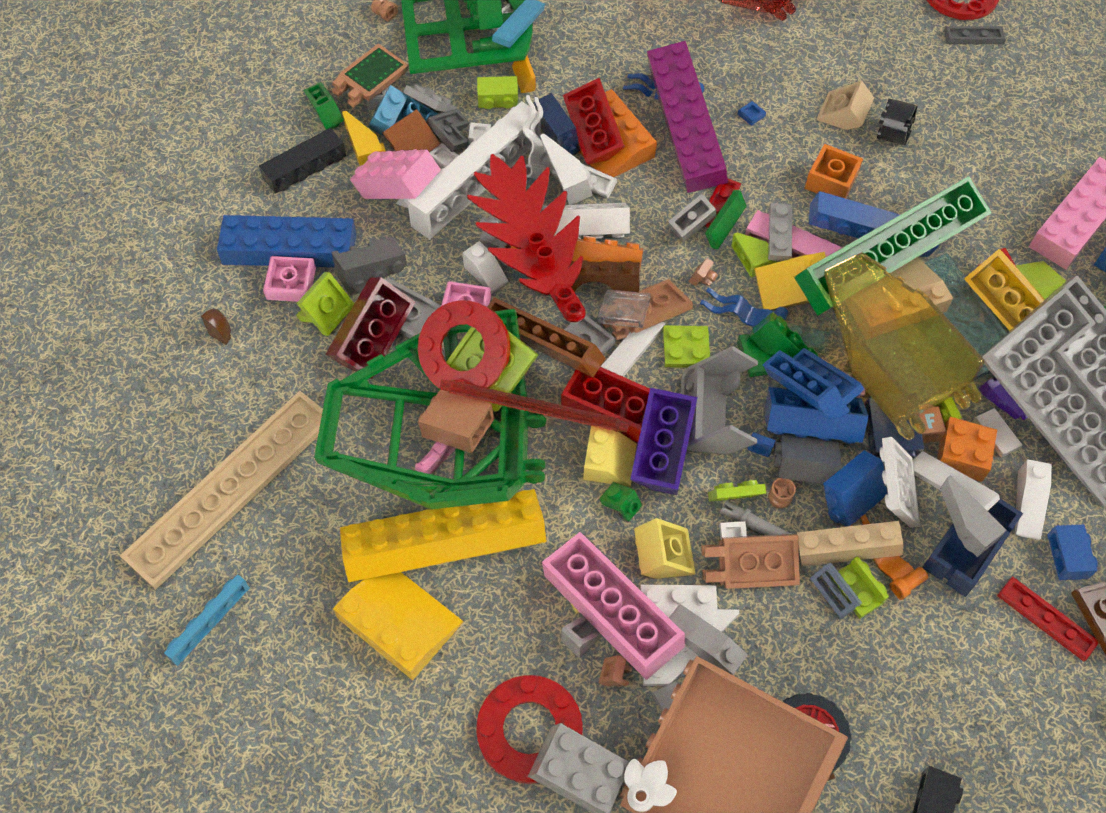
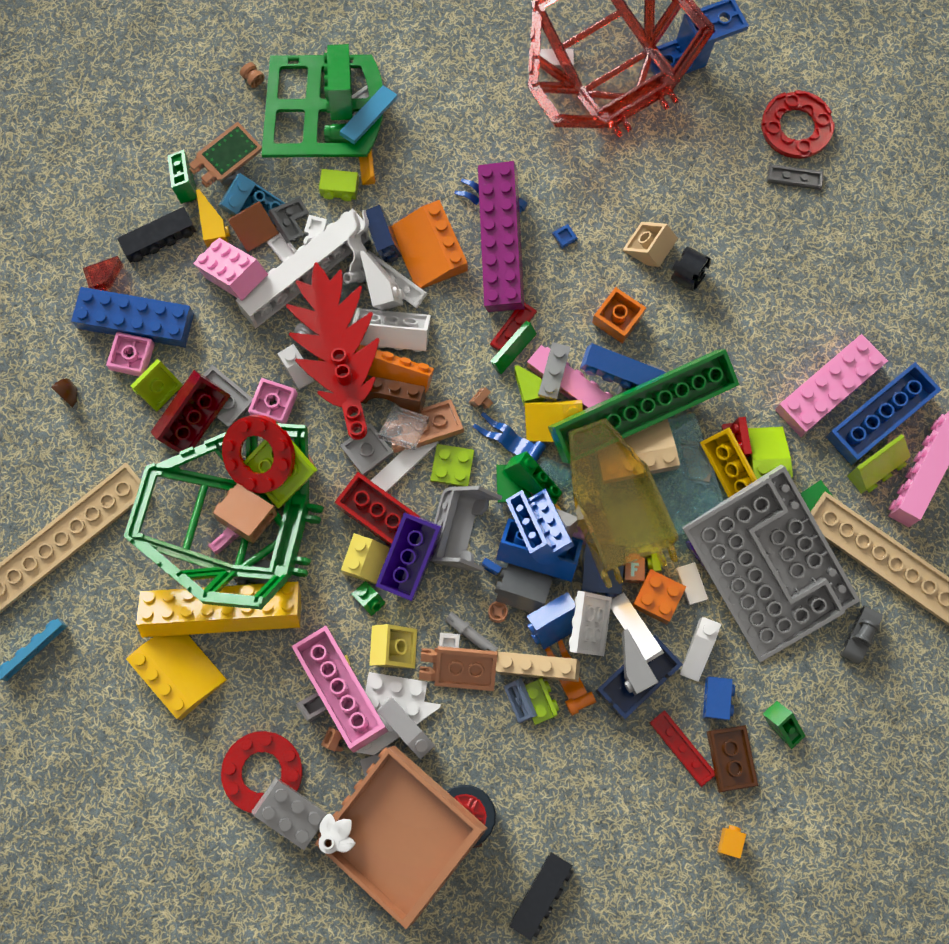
camera: 10 degrees right, 15 degrees up
dark grey wedge [331,236,407,295] -> none
light grey plate [403,84,457,112] -> none
clear red piece [439,379,629,432] -> none
dark orange brick [487,297,606,377] -> none
red slope [563,78,625,165] -> none
light grey brick [668,194,716,243] -> none
lime plate [707,480,766,502] -> none
none -> clear red slope [83,256,123,291]

